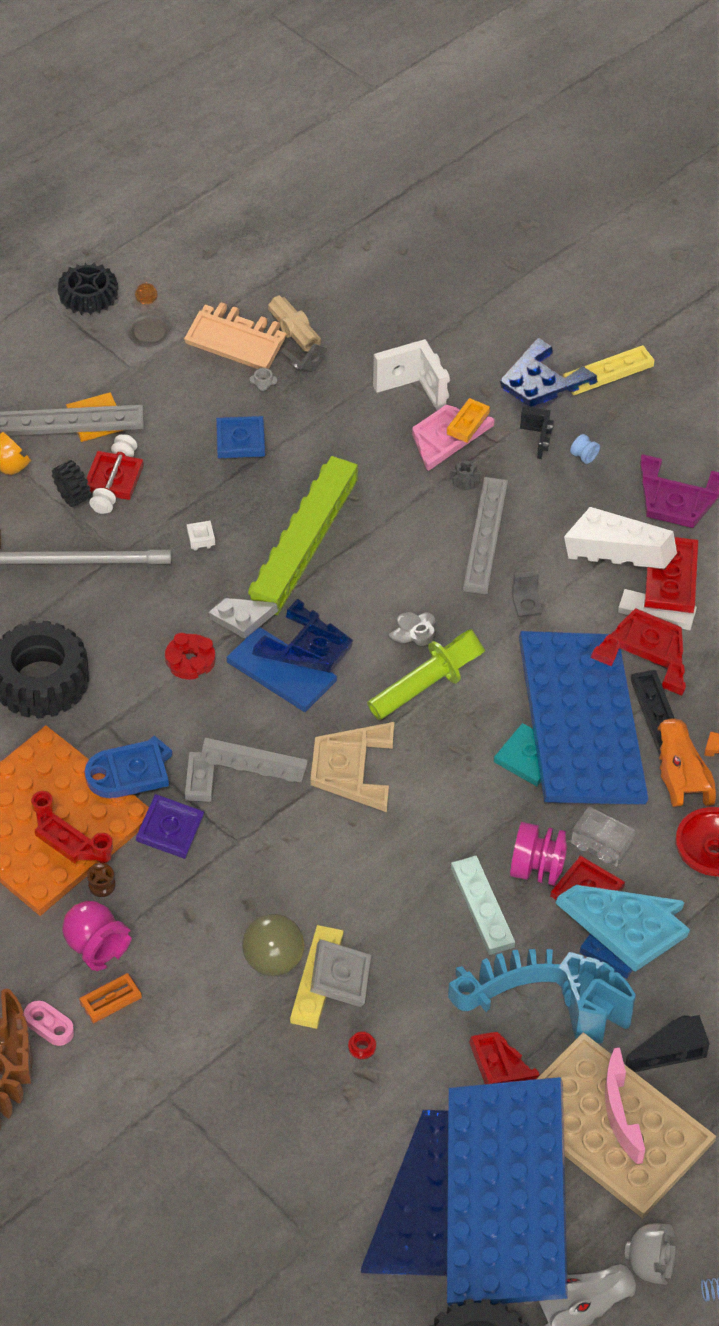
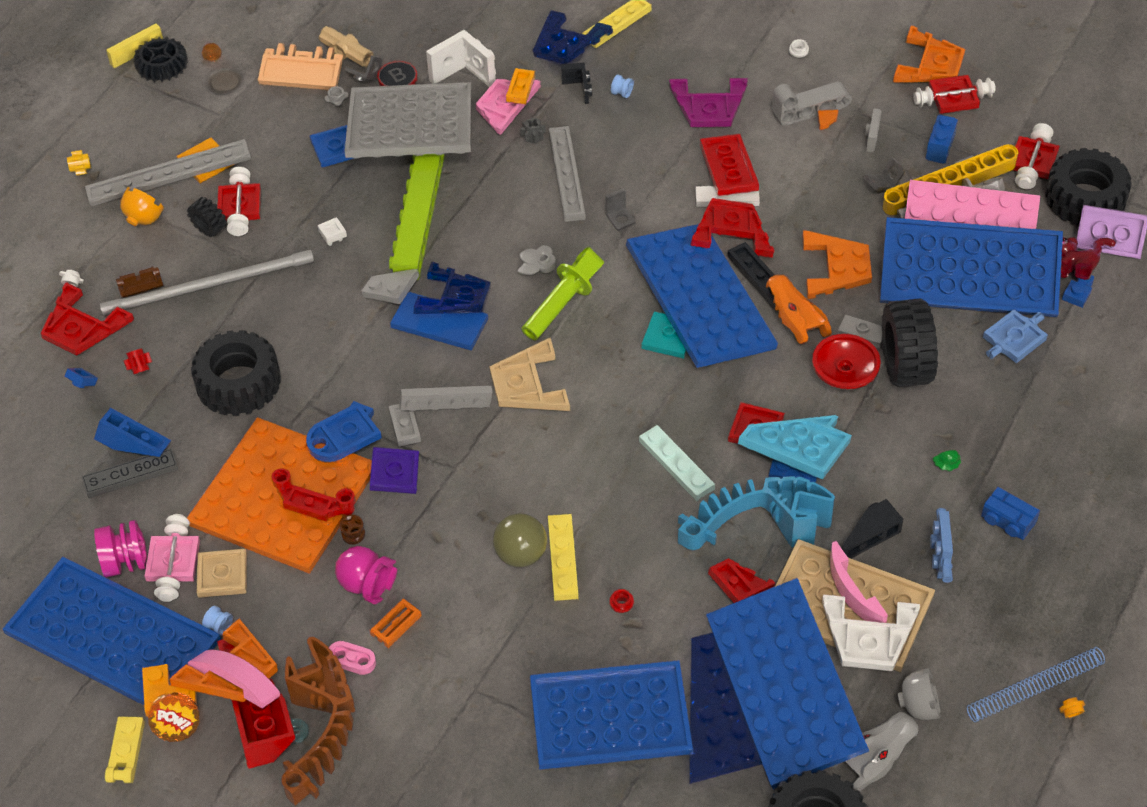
camera: 15 degrees left, 0 degrees up
red plate [165,633,216,680] -> none
light grey tile [310,939,371,1007] -> none
dark pink wheel [510,822,567,886] -> none
white wedge [564,507,677,569] -> none
clear brick [571,806,635,867] -> none
none -> light yellow plate [106,24,163,68]
none -> light grey plate [345,82,472,159]
none -> black tile [378,61,418,86]
none -> blue plate [530,660,693,770]
none -> white wing [822,595,920,671]

